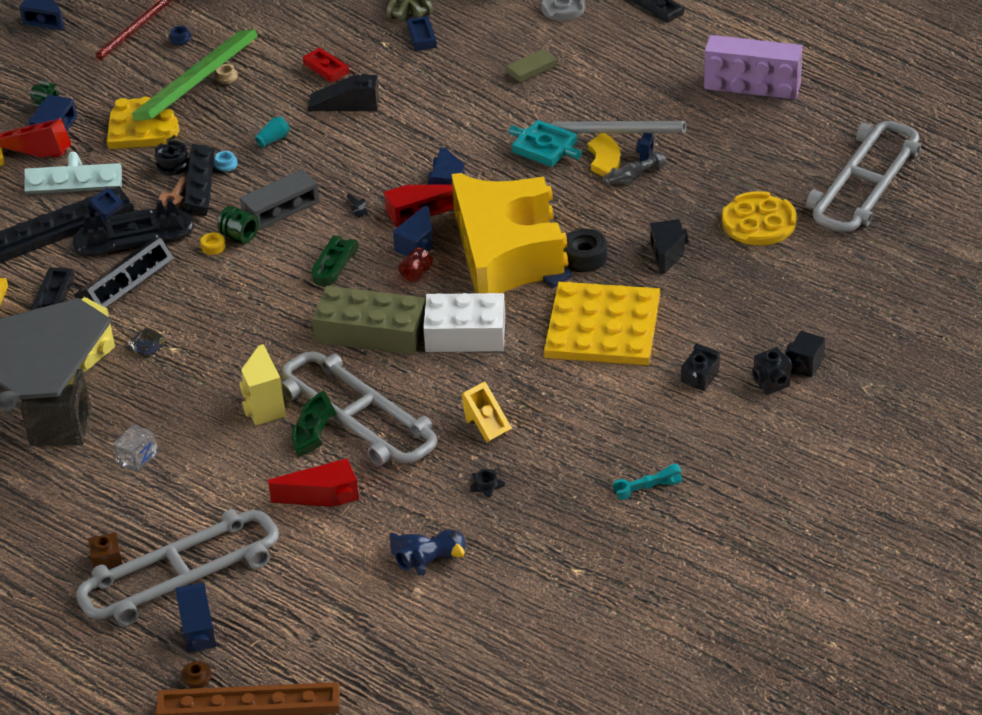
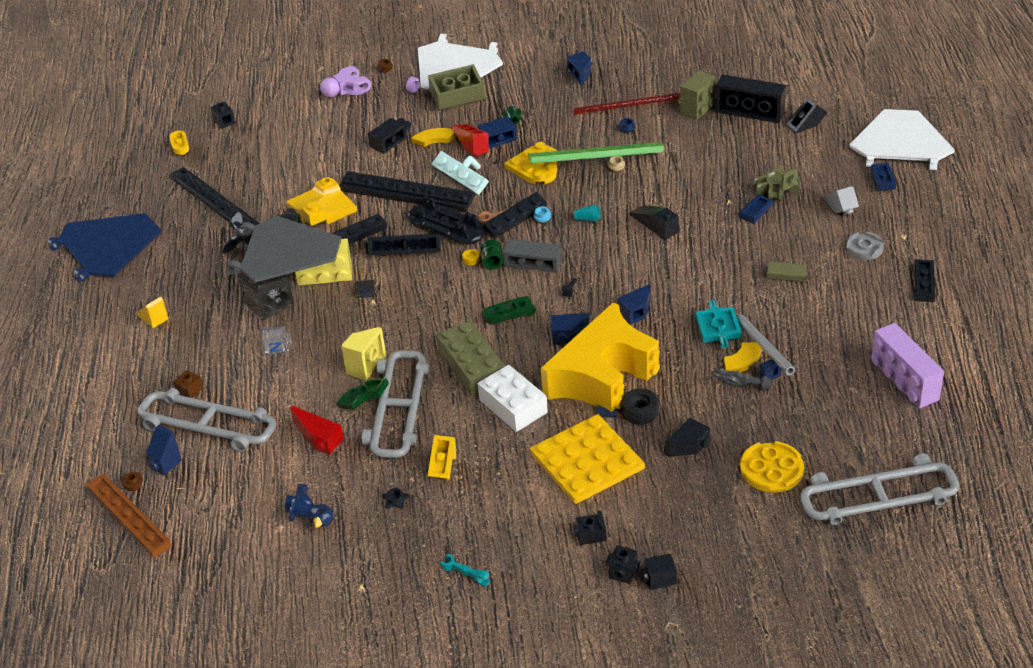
camera: 50 degrees right, 0 degrees up
dark blue tile [89,187,124,219] -> none
black wheel [154,140,189,176] -> none
red plate [302,48,349,83] -> none
red slope [384,185,454,227] -> none
clear red wheel [398,248,433,282] -> none

